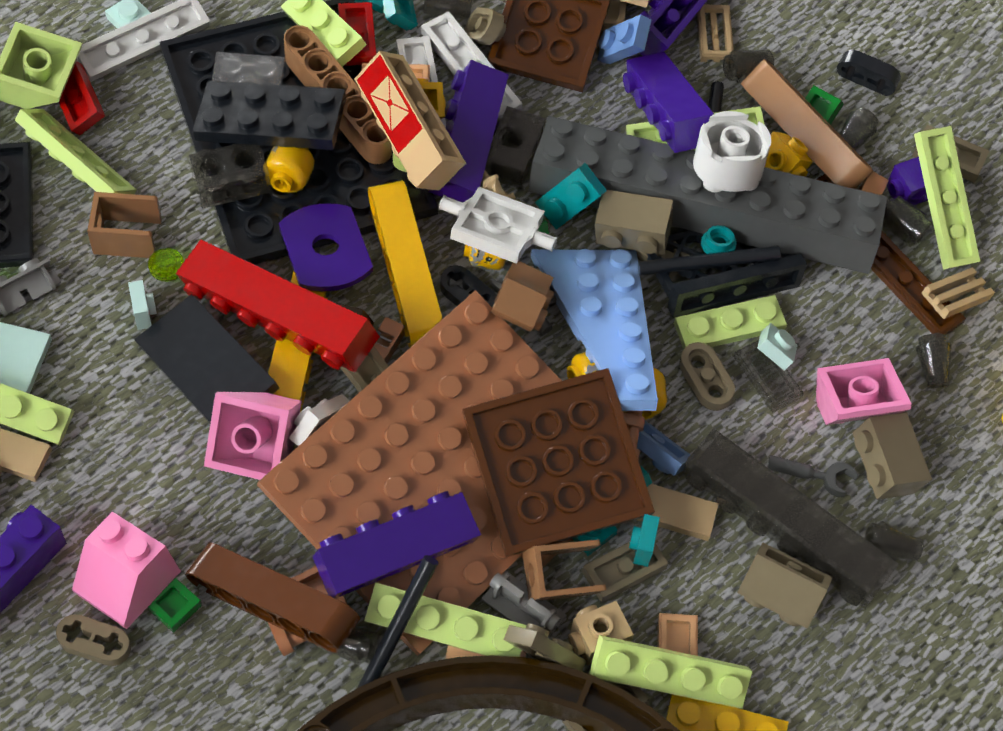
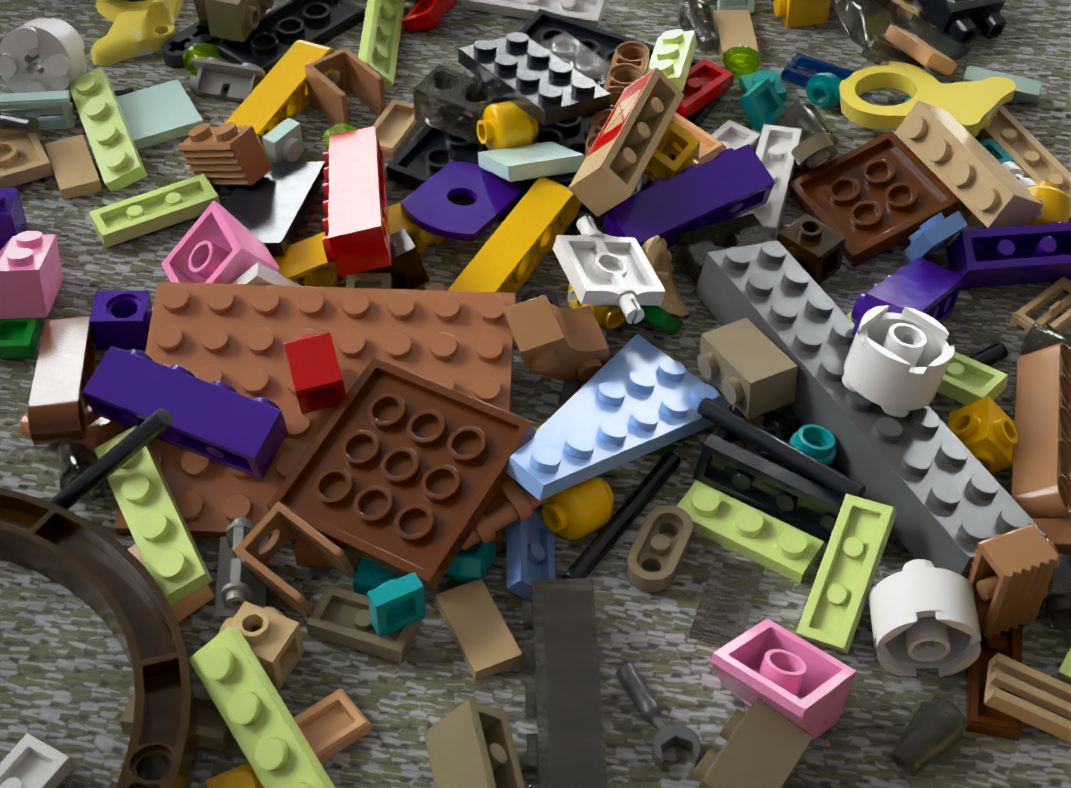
camera: 55 degrees right, 15 degrees down
dark tan plate [503,623,586,672] -> none
teal plate [535,163,607,230] -> none
light aqua plate [757,323,797,371] -> none
none -> yellowish green plate [89,174,220,248]
none -> dark purple brick [89,290,153,350]
none -> medium nougat brick [178,122,273,186]
none -> yellow beam [223,40,336,148]
none -> red brick [284,332,346,414]
none -> tan tile [371,99,427,160]
none -> light aqua tile [478,141,584,182]
none -> black bar [562,452,681,590]
none -> dark brown brick [776,214,846,285]
none -> yellowish green plate [796,494,897,654]
none -> white brick [868,559,981,677]
none -> medium nougat brick [968,524,1059,639]

